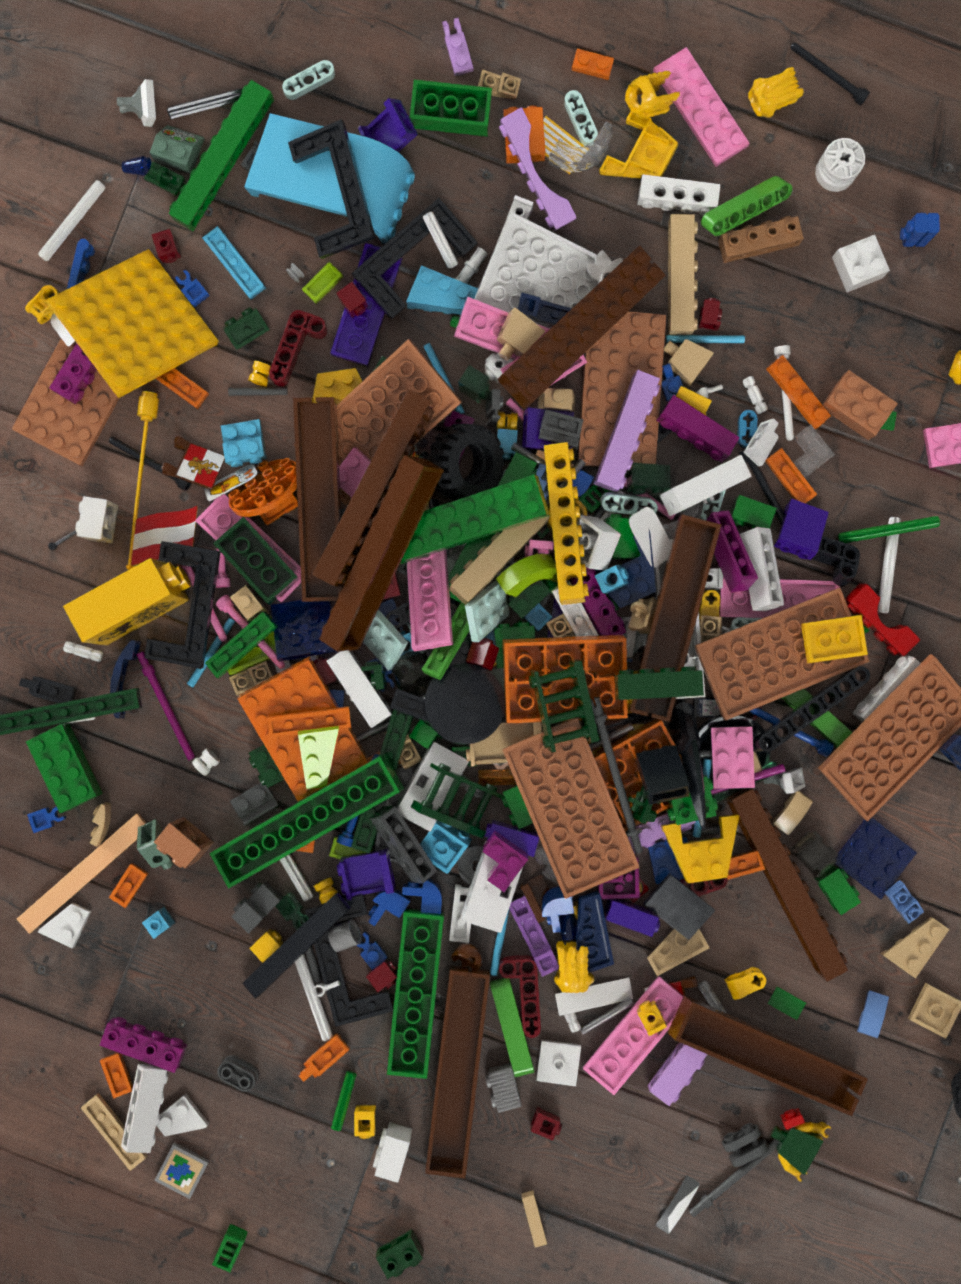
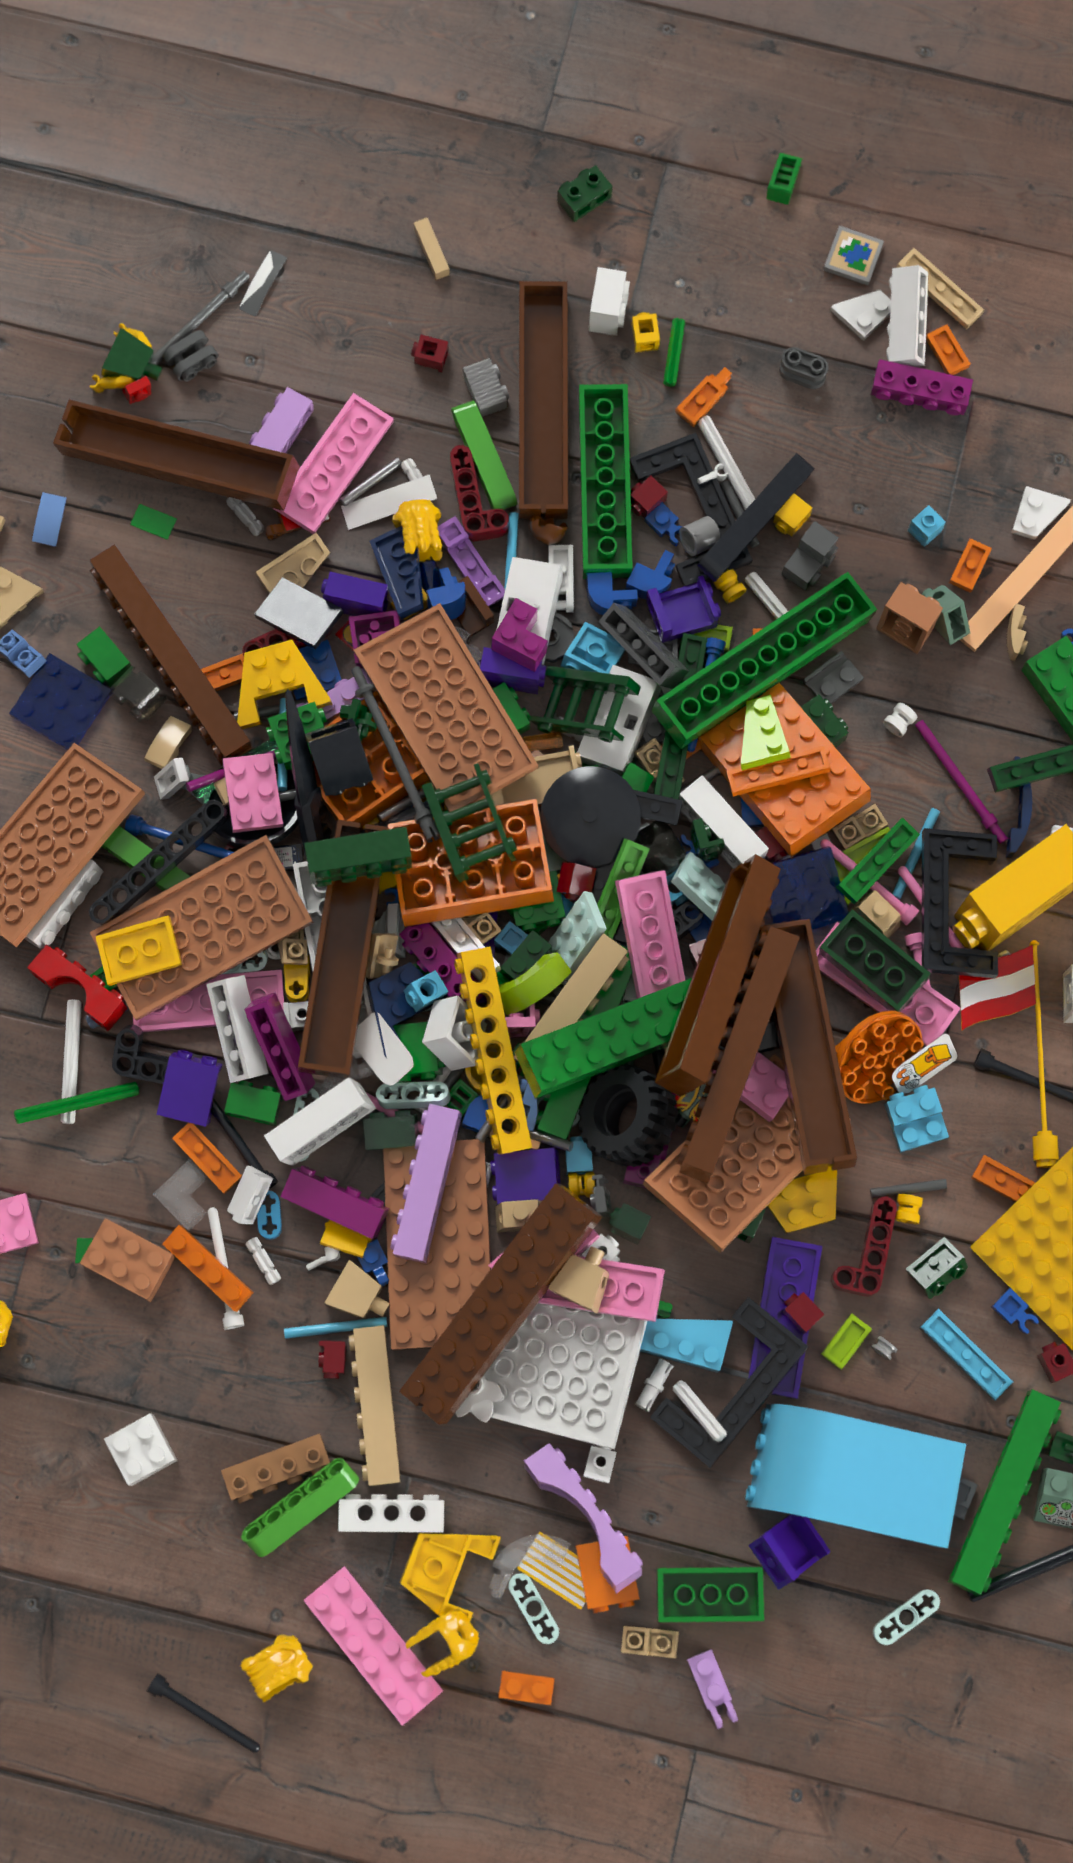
camera: 165 degrees right, 10 degrees down
flag [162,436,225,490] -> none
clear green plate [275,892,309,930] -> none
black plate [288,119,376,259] -> none
medium azure bar [424,343,465,414] -> none
dark blue slope [518,293,572,326] -> none
white plate [536,1039,581,1086] -> none
dark grey plate [538,410,584,449] -> none
yellow brick [637,1000,667,1036] -> none
yellow piece [725,967,766,1000] -> none
white wheel [815,138,865,192] -> none
blue brick [900,213,940,247] -> none

